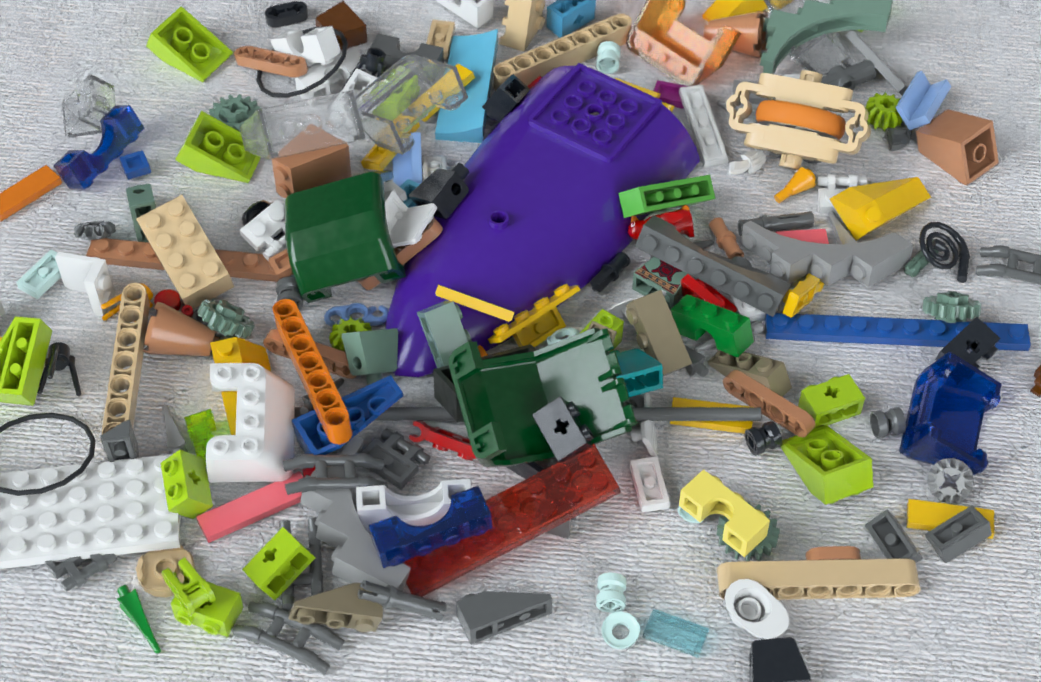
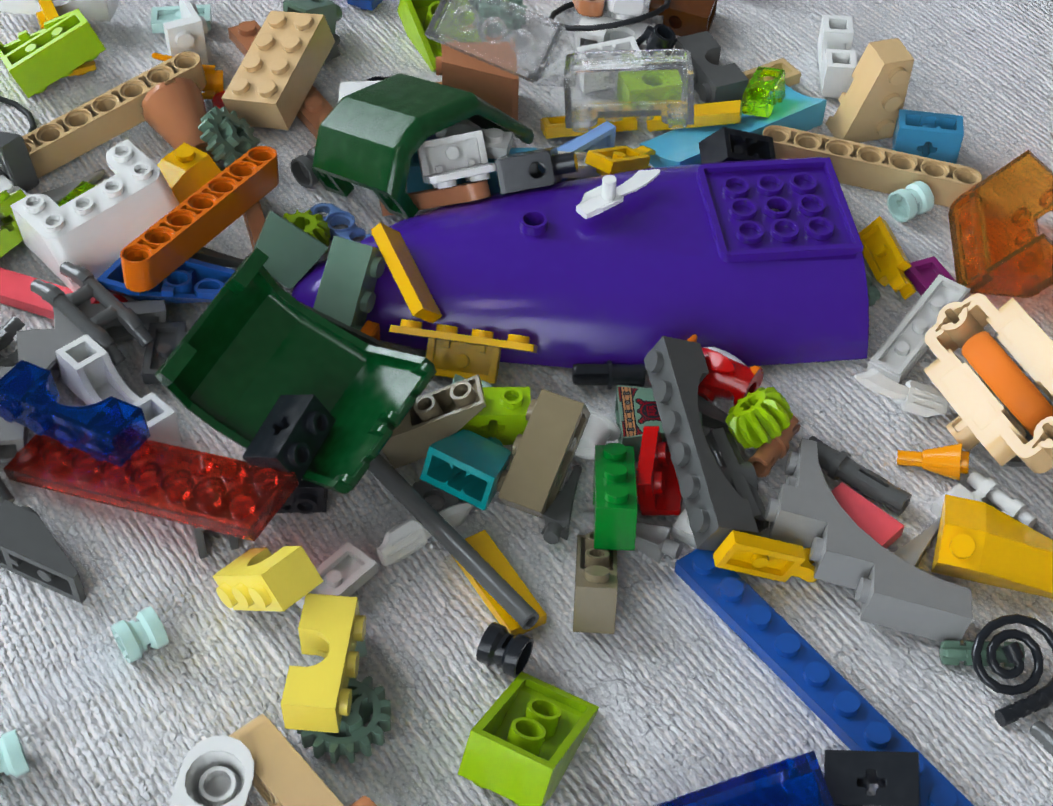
camera: 50 degrees right, 5 degrees down
black plant [37,342,81,396] -> none
dark grey gear [74,221,116,240] -> none
light aqua piece [601,611,641,650] -> none
bright green brick [618,175,716,218] -> none
clear light blue tile [643,609,709,658] -> none
nougat beam [723,370,815,437] -> none
lime brick [798,374,865,429] -> none
dark grey wheel [870,407,906,438] -> none
sand green gear [922,291,982,323] -> none
none -> light yellow arch [213,545,324,612]
none -> white piece [576,169,660,219]
none -> yellow plate [585,145,656,175]
none -> lime gear [725,387,793,449]
none -> clear neon green leg [742,66,785,118]

